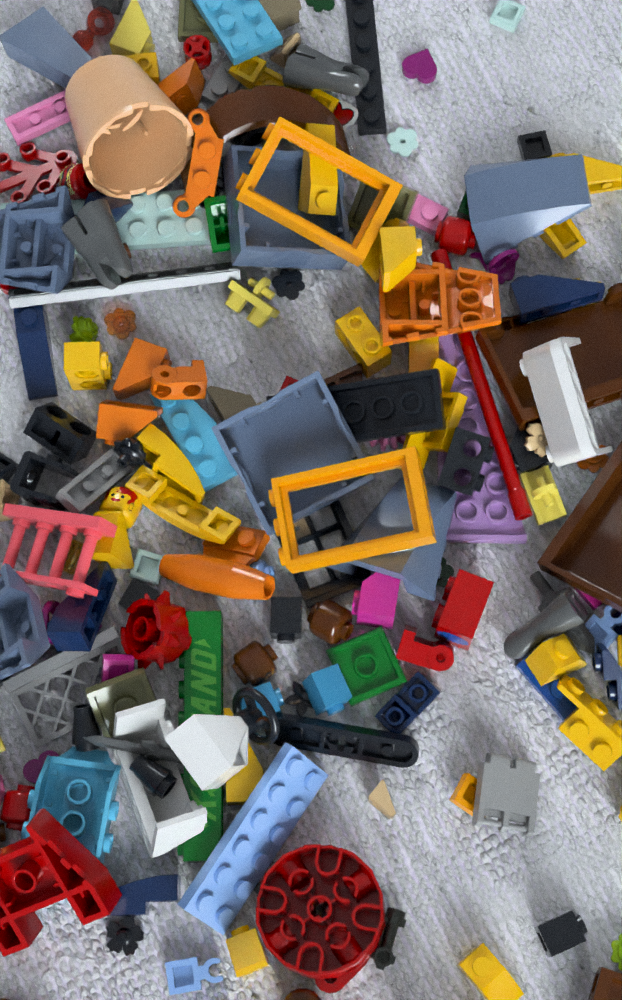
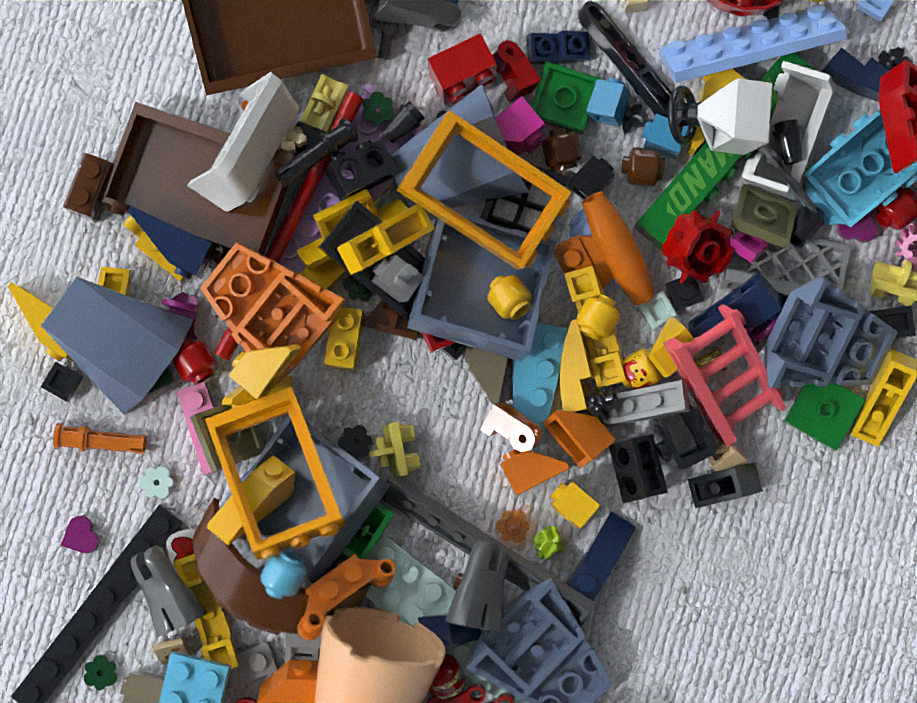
camera: 135 degrees left, 10 degrees up
none -> orange pin [53,423,147,454]
none -> medium azure head [261,550,307,599]
none -> black pin [274,118,359,187]
none -> yellow slope [337,204,435,274]
none -> dark green plant [362,92,394,126]
none -> light grey brick [371,255,424,302]
none -> black cone [381,101,425,143]
none -> yellow head [487,275,532,320]
none -> yellow head [576,294,621,341]

